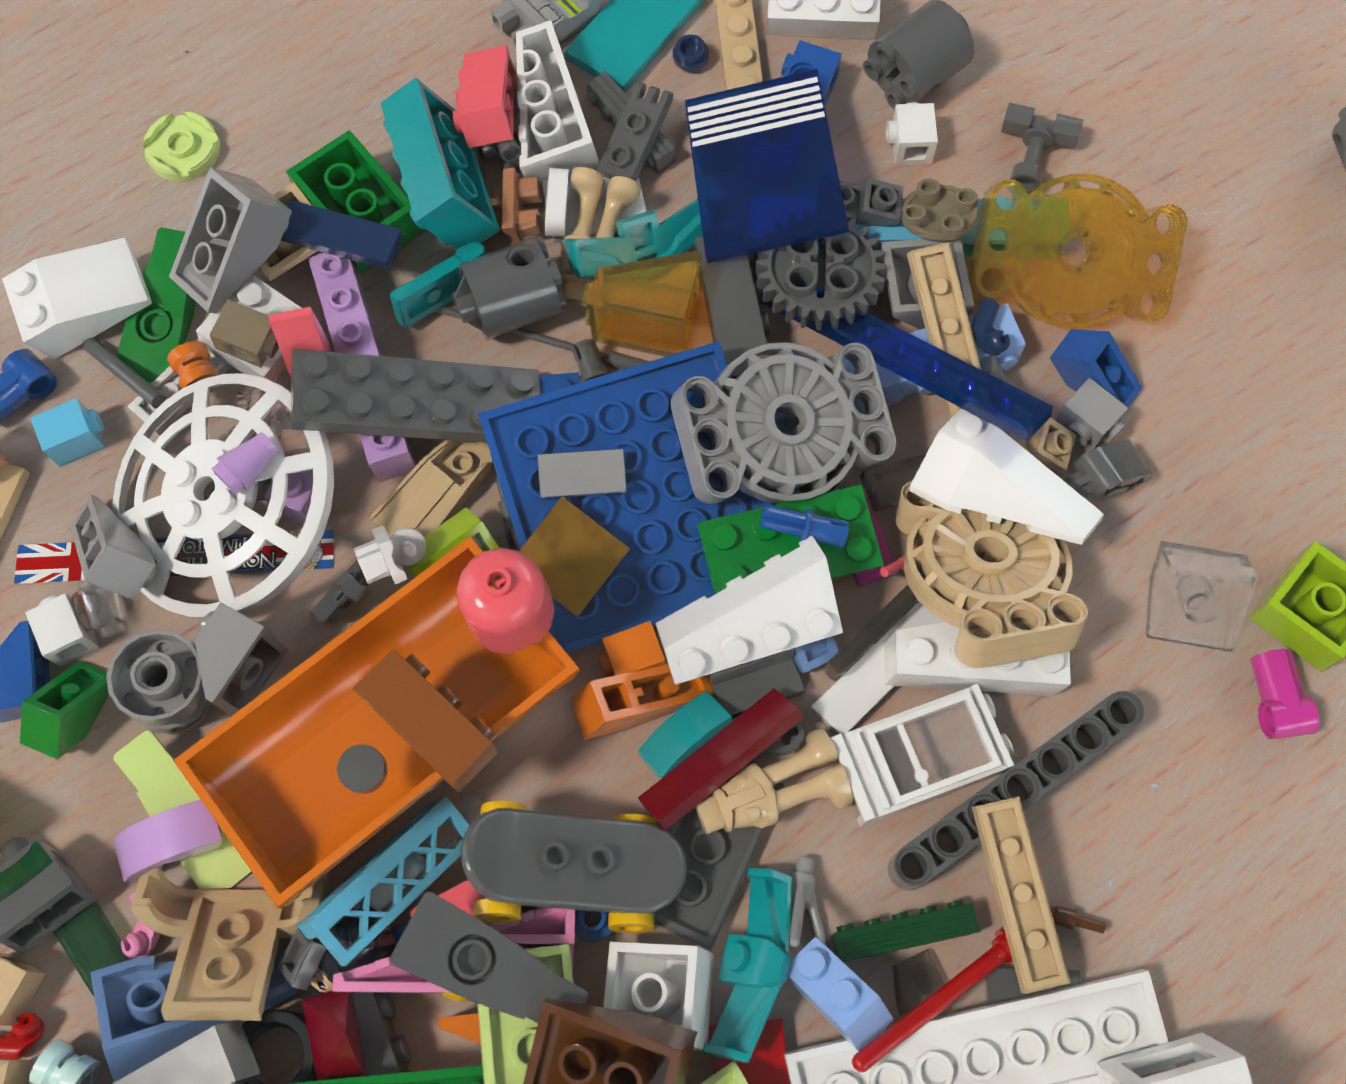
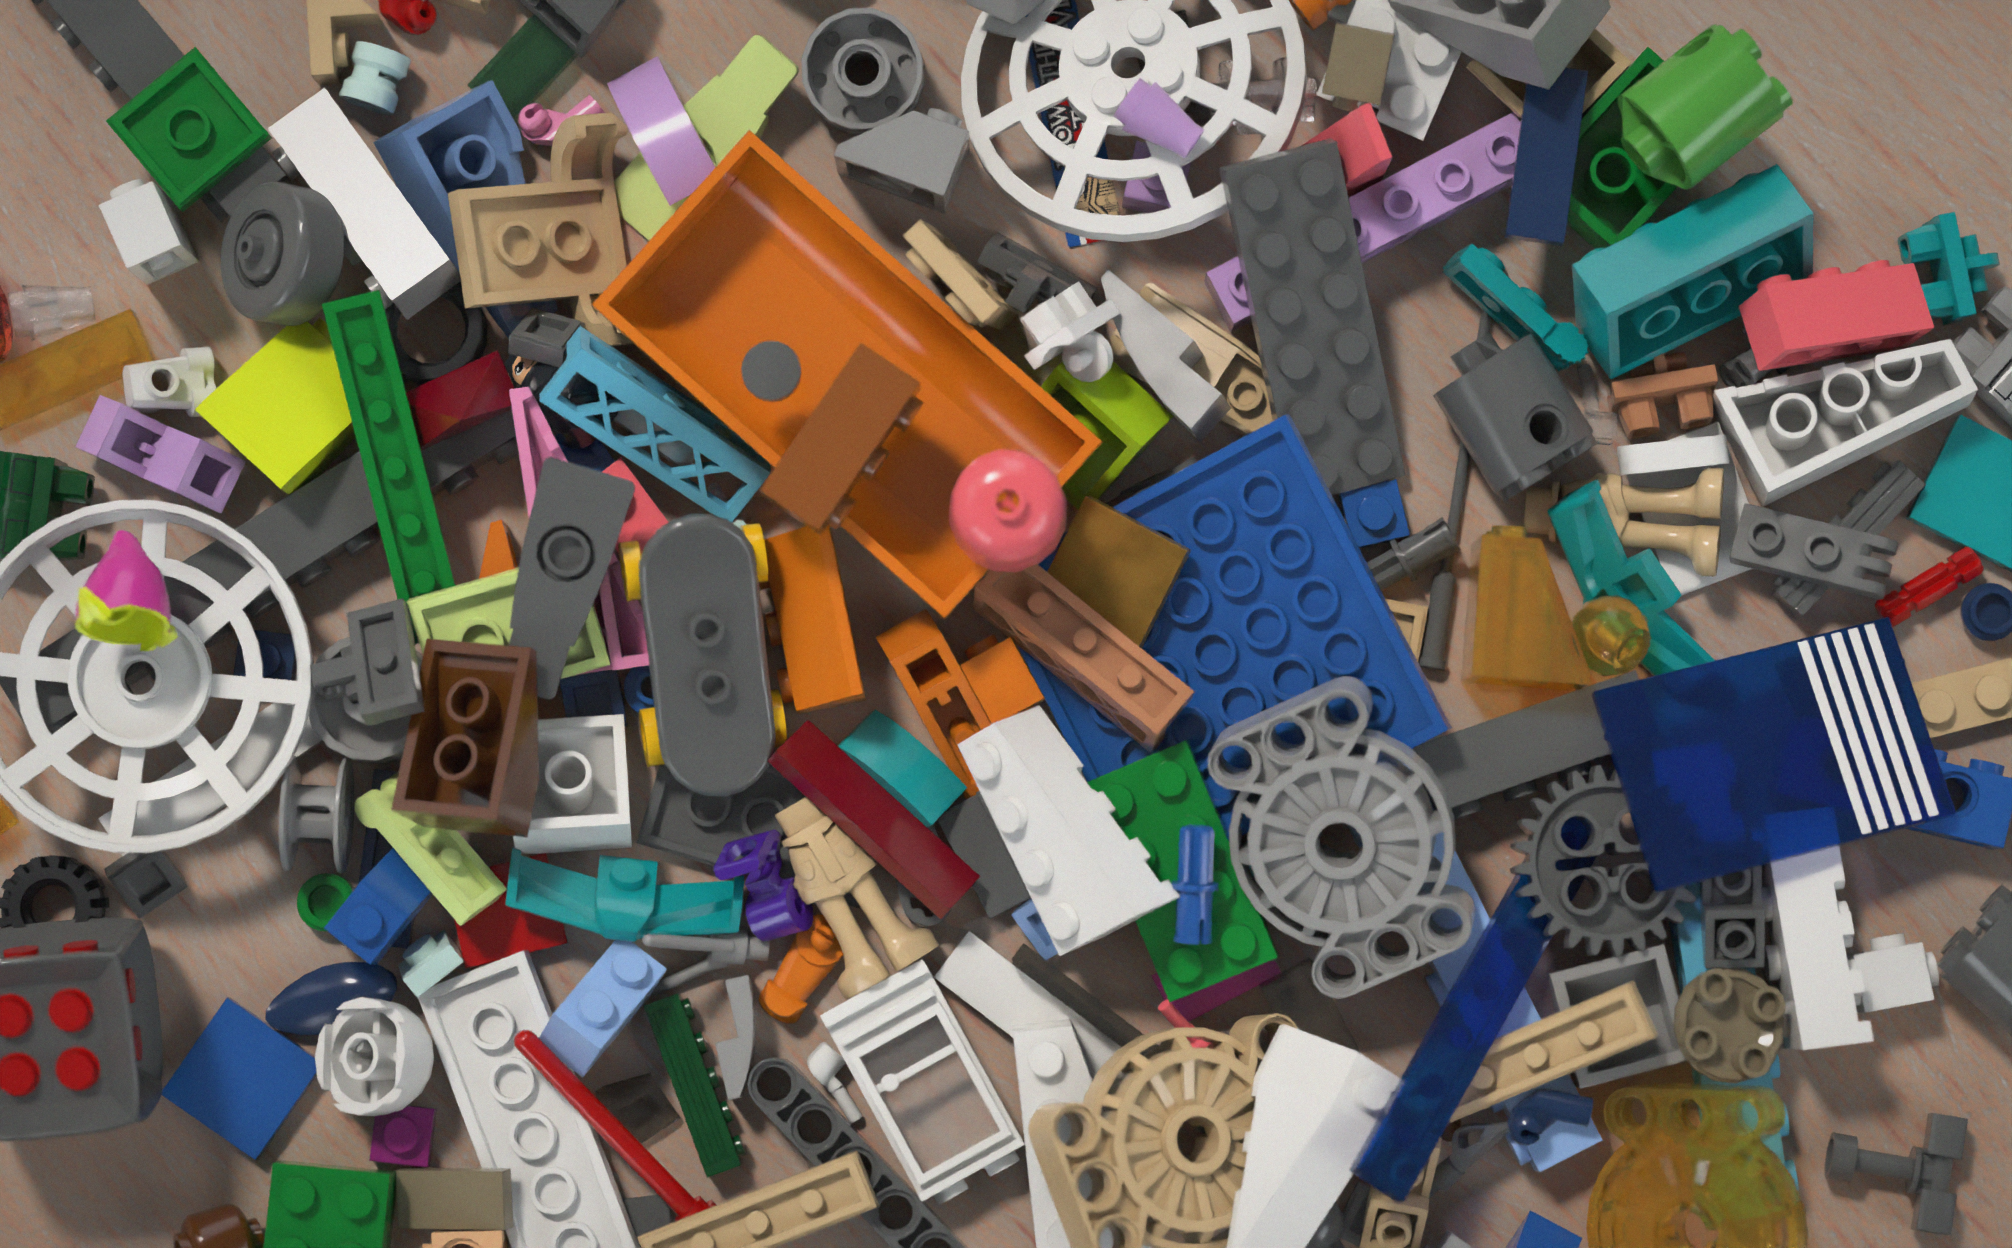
camera: 80 degrees right, 15 degrees up
light grey tile [538,449,626,499] -> none
none -> dark blue plate [560,670,628,727]
none -> dark purple leg [714,829,813,942]
none -> light grey slope [715,975,756,1100]
none -> orange piece [758,915,844,1024]
none -> orange slope [759,525,866,714]
none -> white hand [807,1042,862,1124]
none -> tan plate [903,220,1018,330]
none -> nougat fence [973,564,1194,754]
none -> light grey slope [1101,270,1231,442]
none -> clear yellow piece [1569,595,1651,676]
none -> bright green cylinder [1617,24,1793,190]
none -> white wedge [1747,808,1873,1050]
none -> red axle [1874,547,1984,627]
none -> teal hips [1898,212,2000,325]

